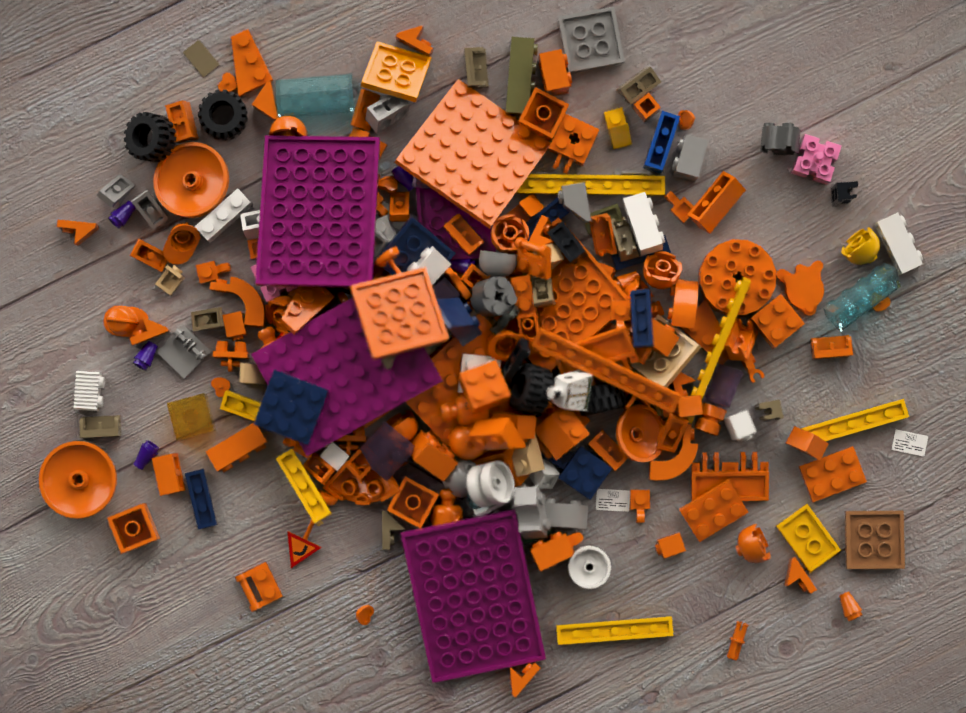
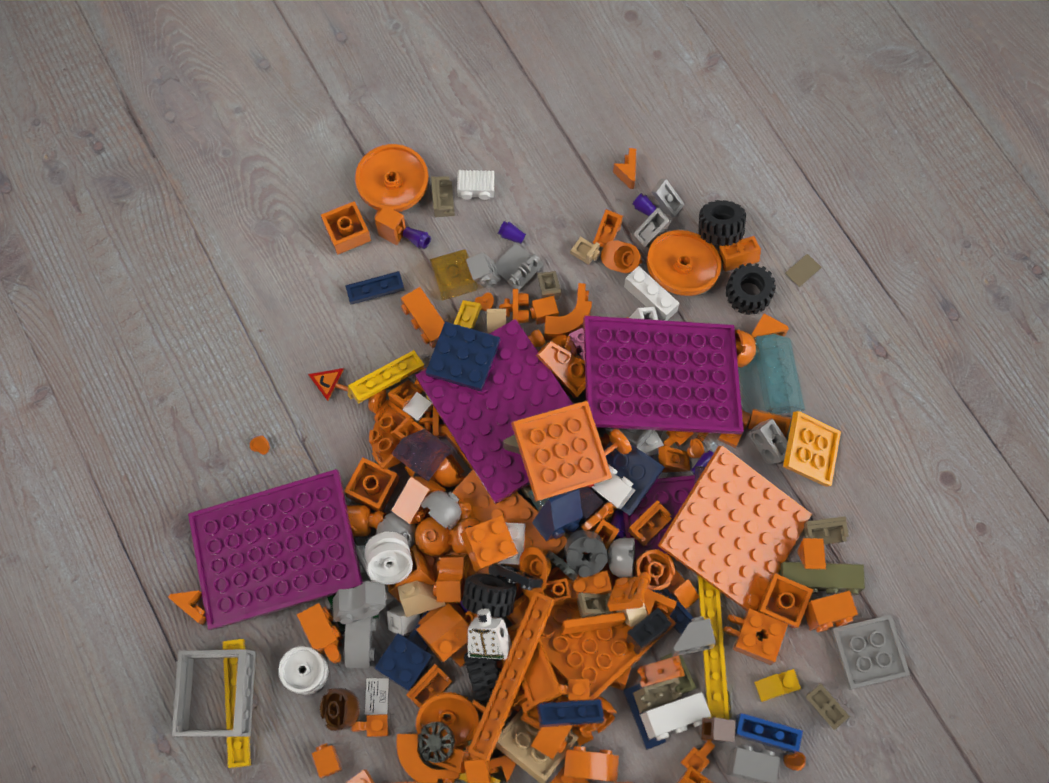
camera: 90 degrees right, 15 degrees down
orange piece [103,306,149,337] -> none
orange slope [129,317,169,346] -> none
orange hinge [152,453,186,496] -> none
orange plate [196,261,231,284] -> none
orange piece [218,72,237,92] -> none
orange wing [231,29,273,97] -> none
orange plate [235,562,283,612] -> none
dark tan slope [382,511,406,550] -> none
orange slope [396,25,433,56] -> none
orange slope [468,417,526,450] -> none
orange cone [614,270,641,291] -> none
orange brick [633,93,661,123] -> none
orange cylinder [643,251,682,290] -> none
none -> light grey window [171,649,256,737]
none -> reddish brown cylinder [320,688,360,731]
none -> orange brick [374,205,406,245]
none -> pearl dark grey wheel [417,722,455,763]
none -> light grey cylinder [421,491,461,531]
none -> light grey brick [466,252,501,288]
none -> orange tile [561,612,626,635]
none -> brick [701,718,736,742]
none -> orange slope [797,538,826,569]

